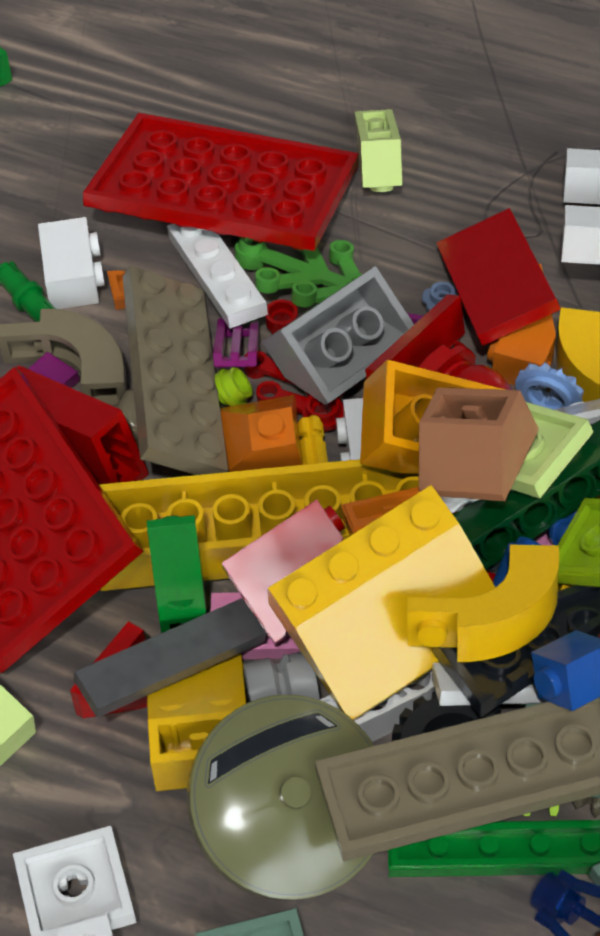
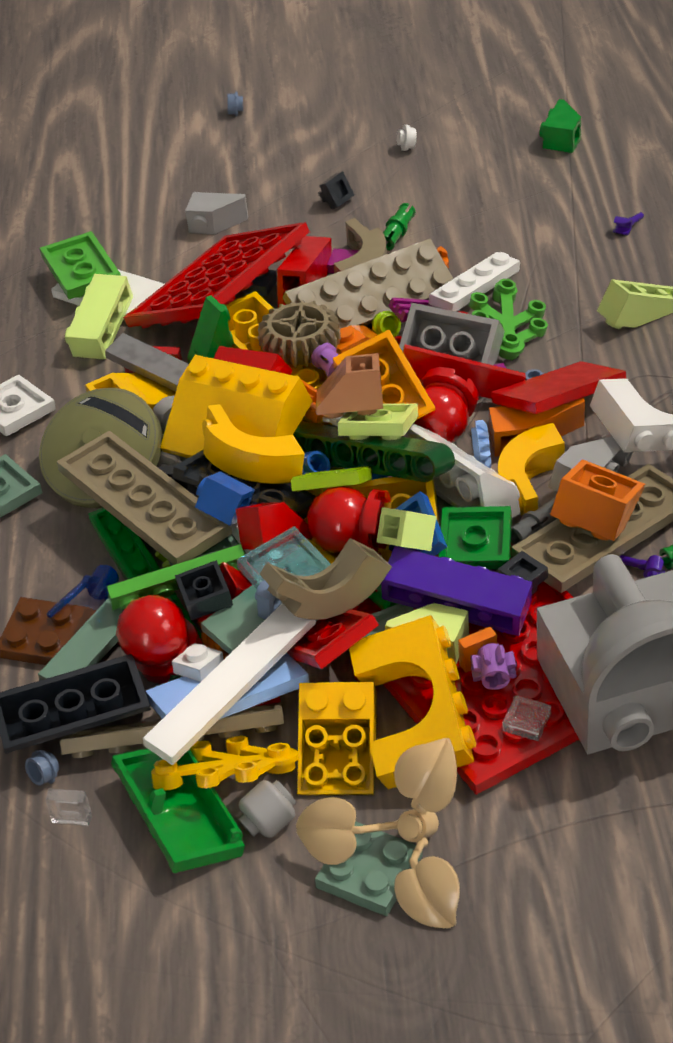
camera: 65 degrees right, 10 degrees down
white brick [38,217,105,309] -> none
red plate [83,113,359,251] -> none
none -> dark tan gear [258,300,341,368]
none -> medium lavender bush [311,343,339,378]
none -> dark purple hand [613,212,644,235]

